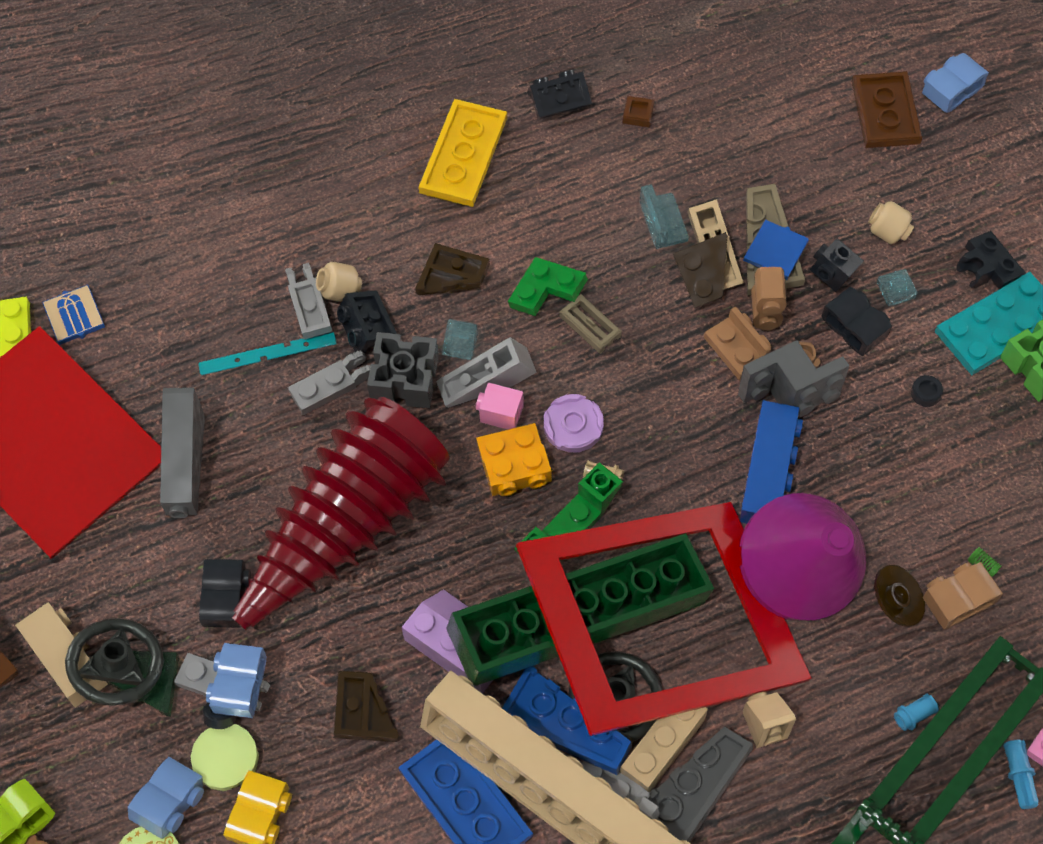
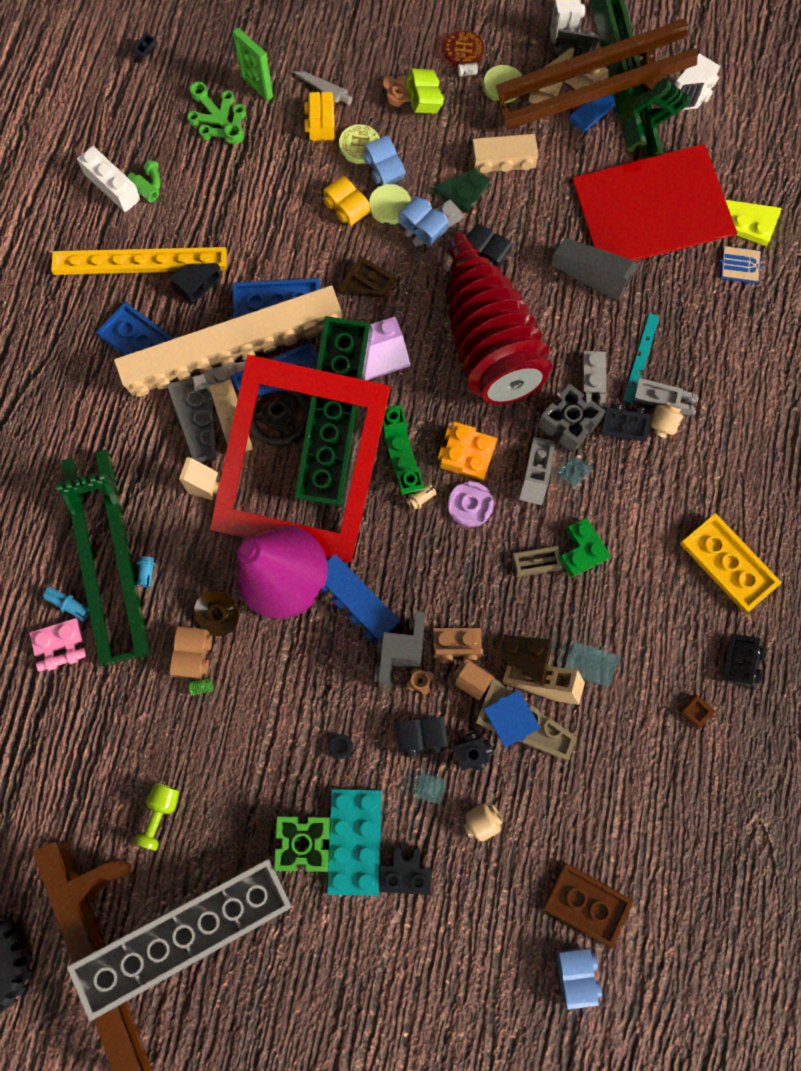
camera: 120 degrees right, 10 degrees up
pearl dark grey piece [65,618,164,706] -> none
dark brown wing [415,243,490,295] -> none
bright pink brick [476,383,524,430] -> none

